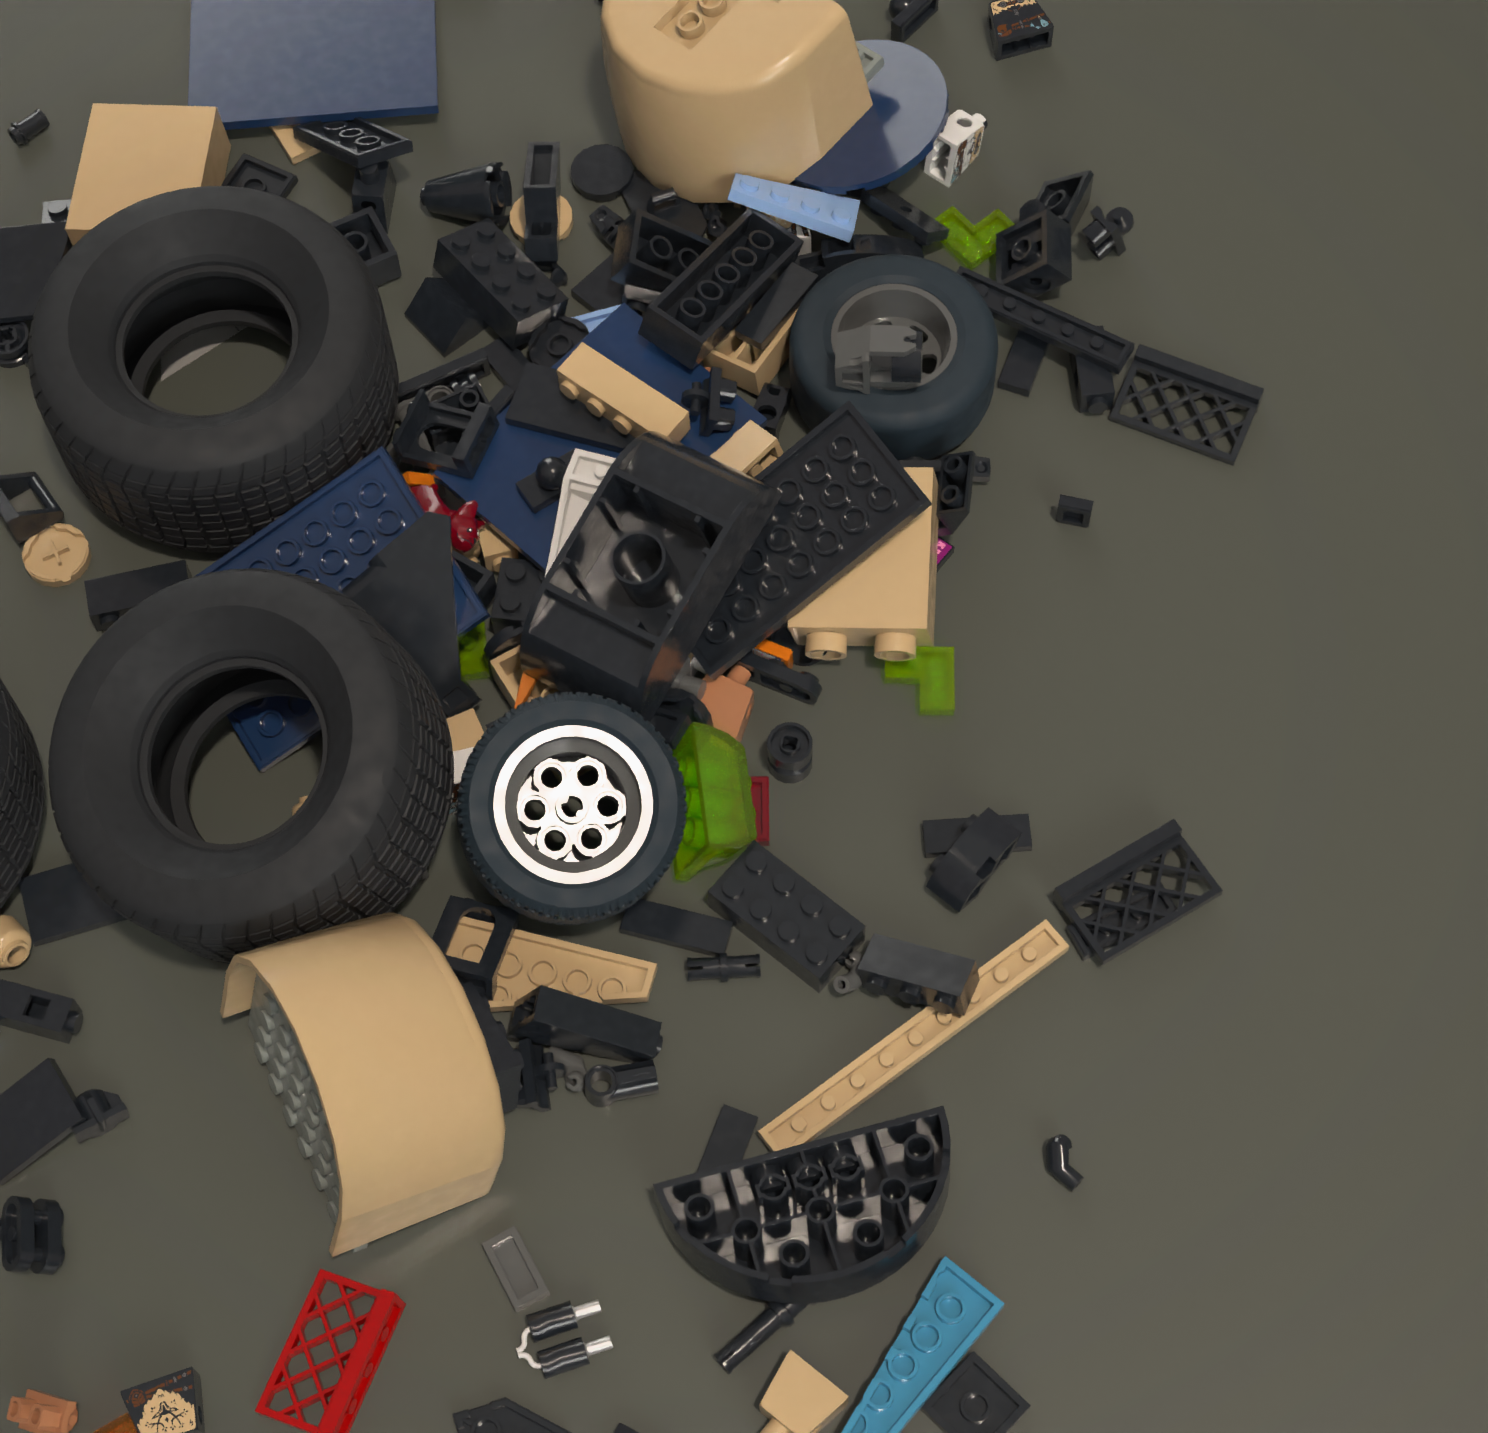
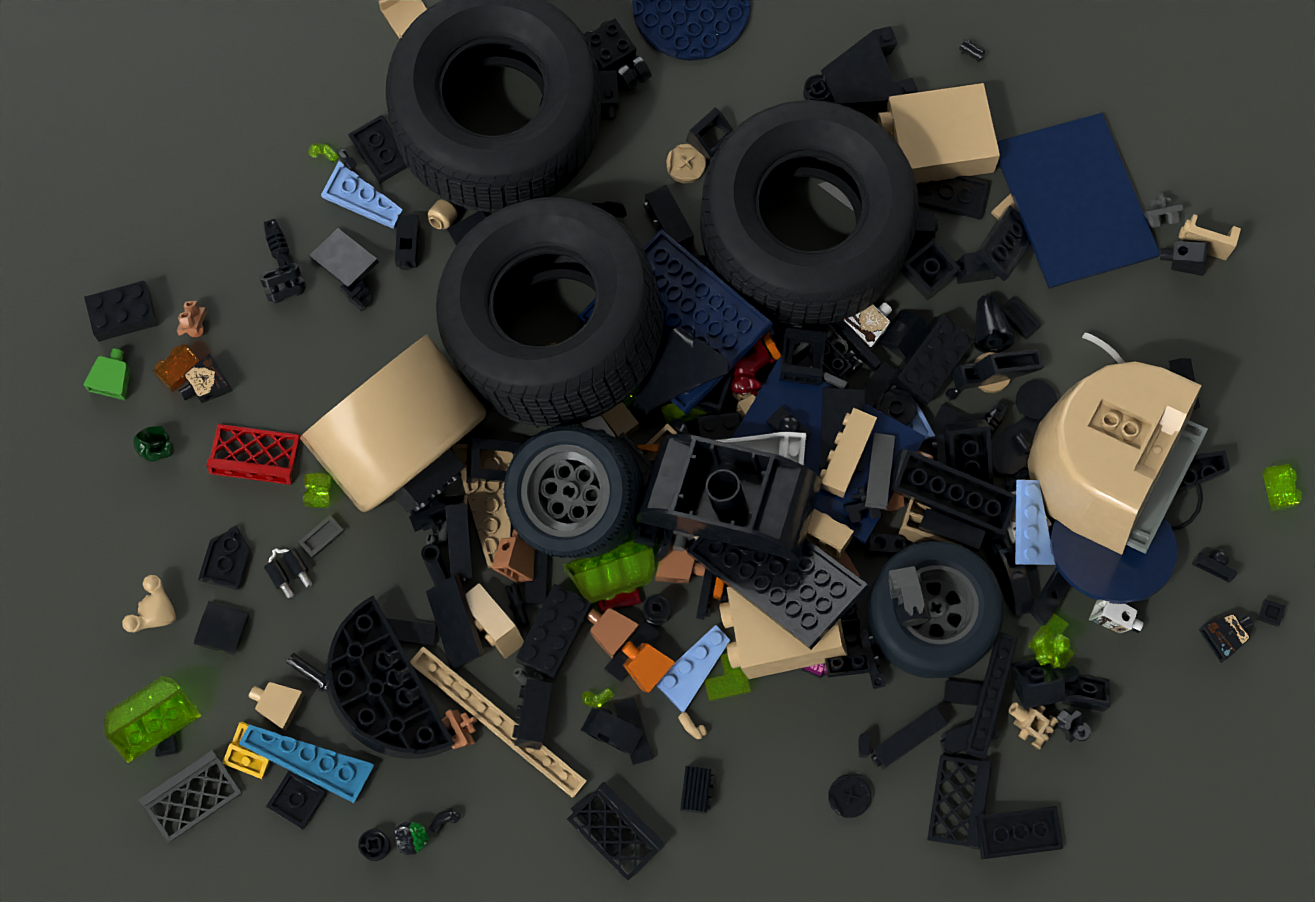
camera: 70 degrees right, 10 degrees up
none -> clear neon green wheel [303,473,332,508]
none -> black wheel [358,829,390,861]
none -> piece [395,821,429,855]
none -> black tile [426,575,485,670]
none -> nougat hips [442,709,477,749]
none -> tan wedge [465,583,524,659]
none -> nougat torso [492,529,535,583]
none -> clear neon green arm [581,687,614,707]
none -> nougat torso [586,608,638,658]
none -> black tile [604,620,661,683]
none -> orange torso [622,641,675,693]
none -> light blue wing [656,625,730,713]
none -> tan arm [678,712,707,739]
none -> black brick [680,766,715,814]
none -> black tile [828,775,871,818]
none -> torso [843,302,892,351]
none -> dark grey tile [865,433,895,509]
none -> black brick [871,706,948,770]
none -> black tile [975,806,1063,860]
none -> black tile [1001,297,1042,340]
none -> tan piece [1009,703,1058,750]
none -> clear neon green hips [1035,625,1070,668]
none -> white sticker [1082,333,1125,364]

